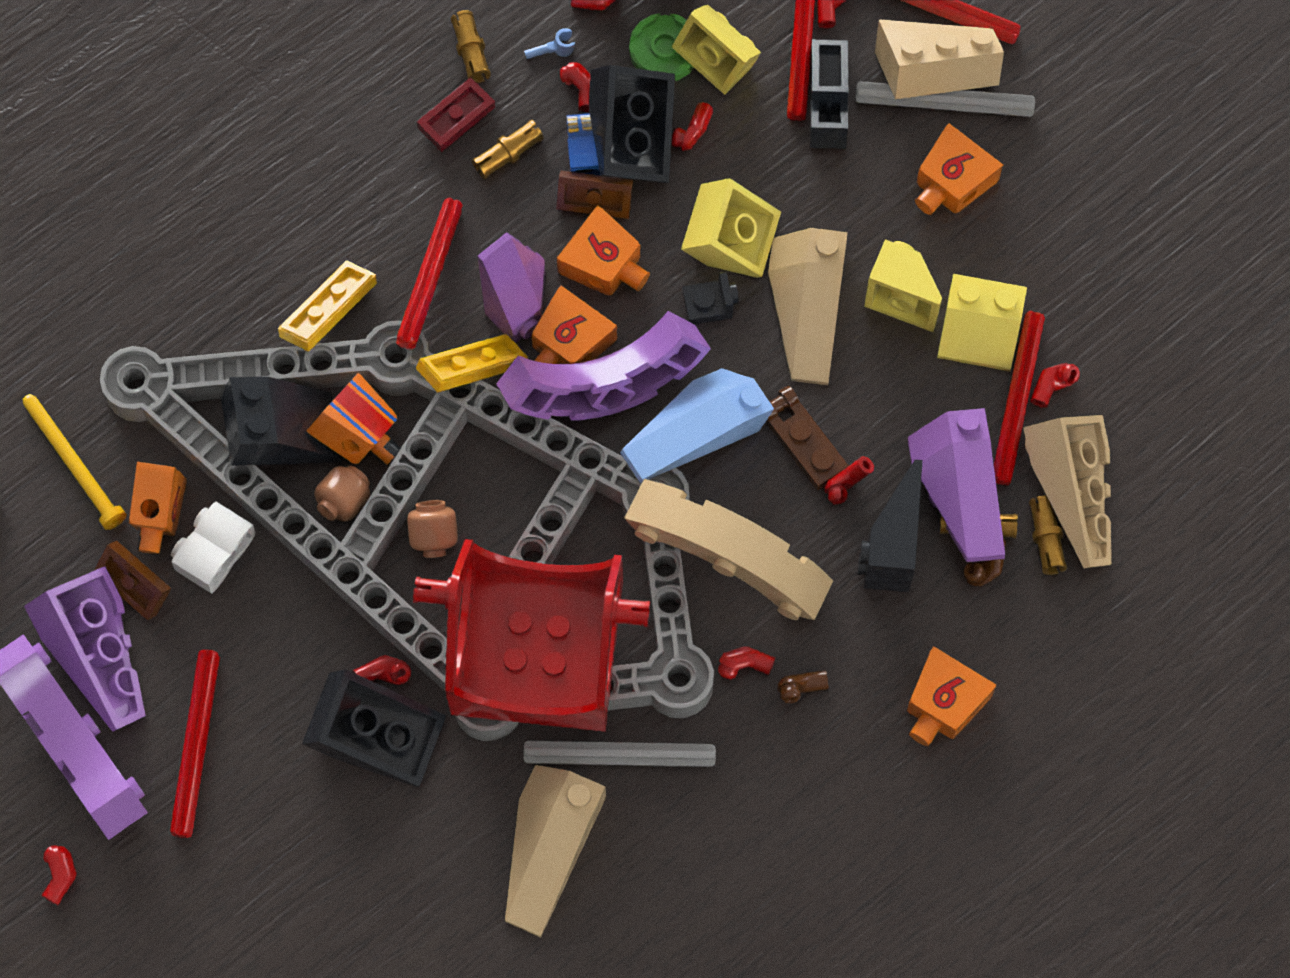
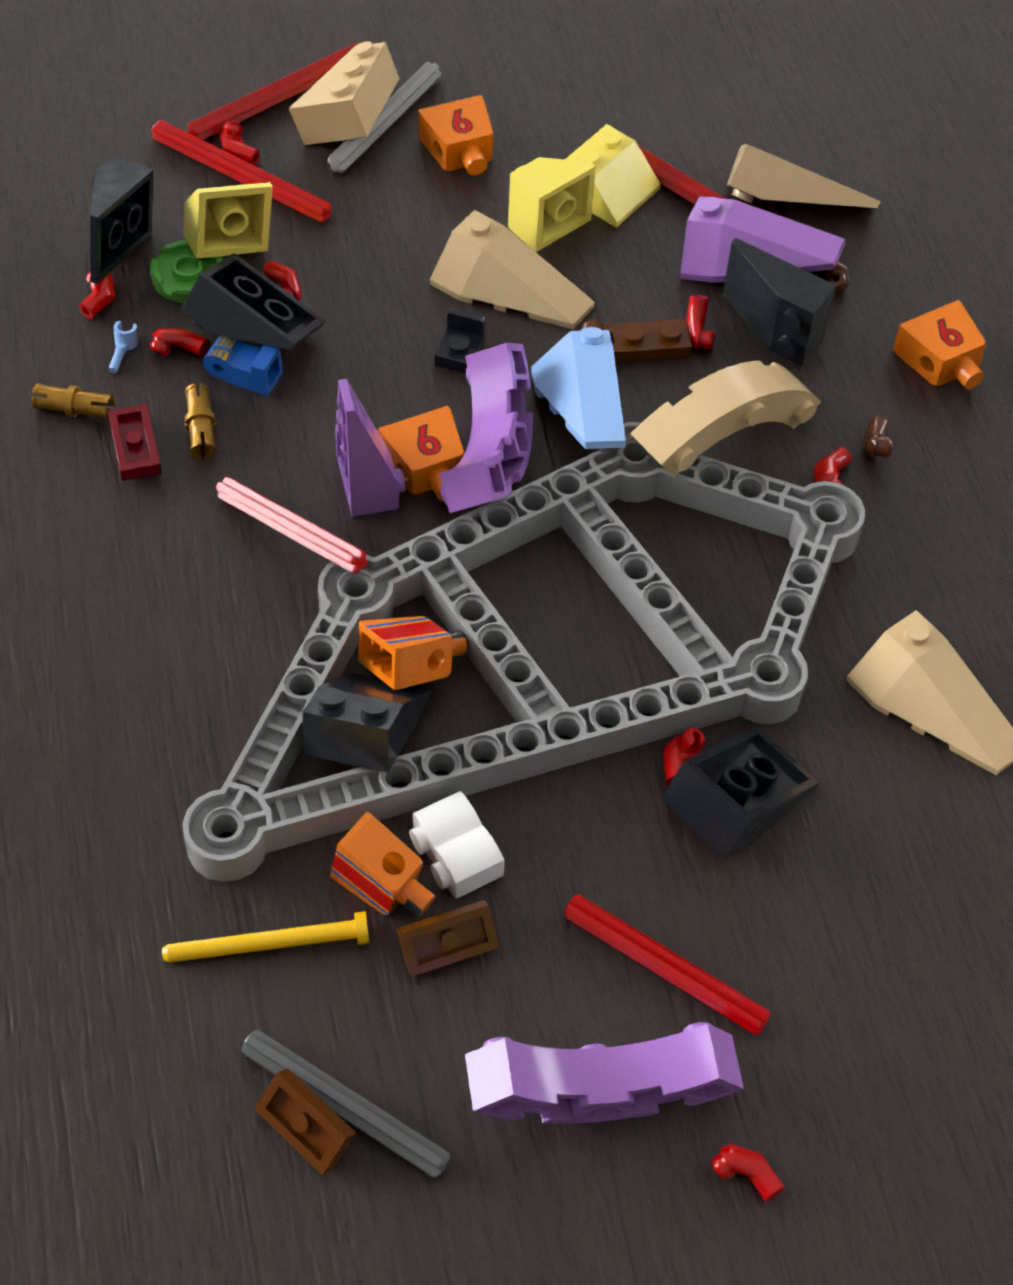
camera: 65 degrees left, 15 degrees down
medium lavender wedge [24,566,146,732] -> none
yellow tile [278,260,377,352] -> none
nougat head [314,466,371,522] -> none
nougat head [407,500,458,558] -> none
red piece [413,539,650,732] -> none
yellow tile [416,334,528,393] -> none
light grey axle [523,741,716,767] -> none
reddish brown plate [556,170,633,219] -> none
orange torso [557,205,650,295] -> none
light yellow slope [681,178,781,278] -> none
black slope [810,39,849,149] -> none
pearl gold pin [1029,495,1067,575] -> none
red arm [1030,363,1080,408] -> none

